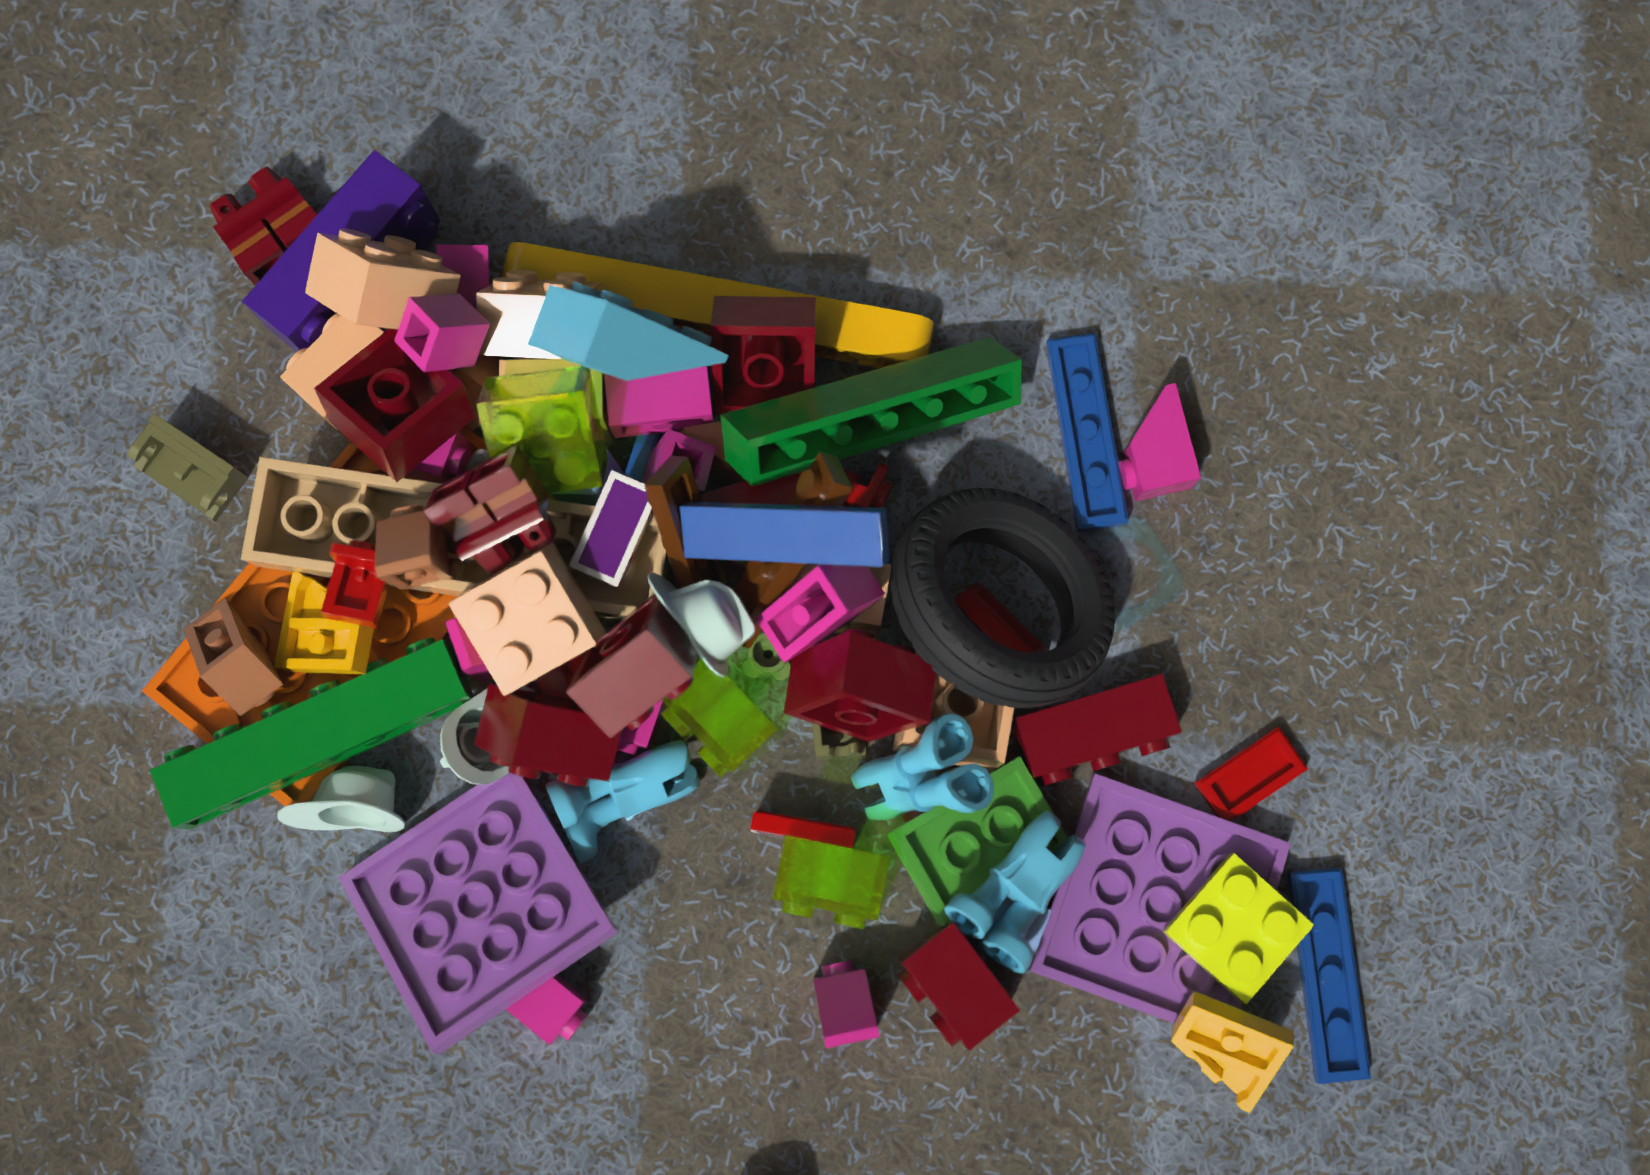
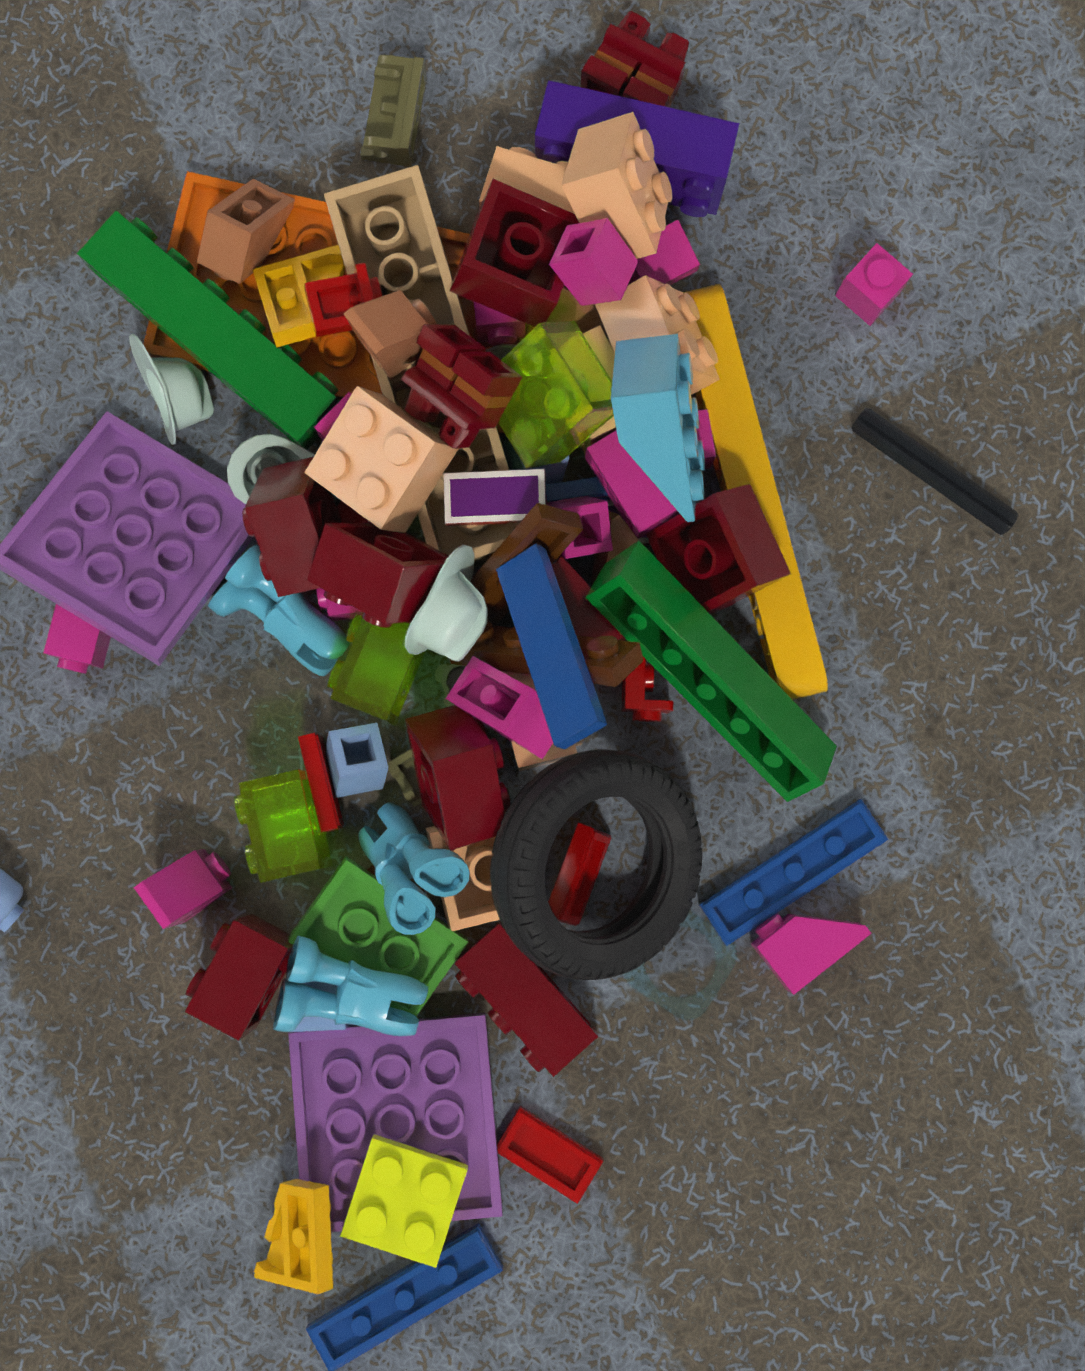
camera: 65 degrees right, 5 degrees up
none -> light blue brick [325,723,389,798]
none -> dark pink brick [835,243,913,326]
none -> black axle [852,408,1019,535]

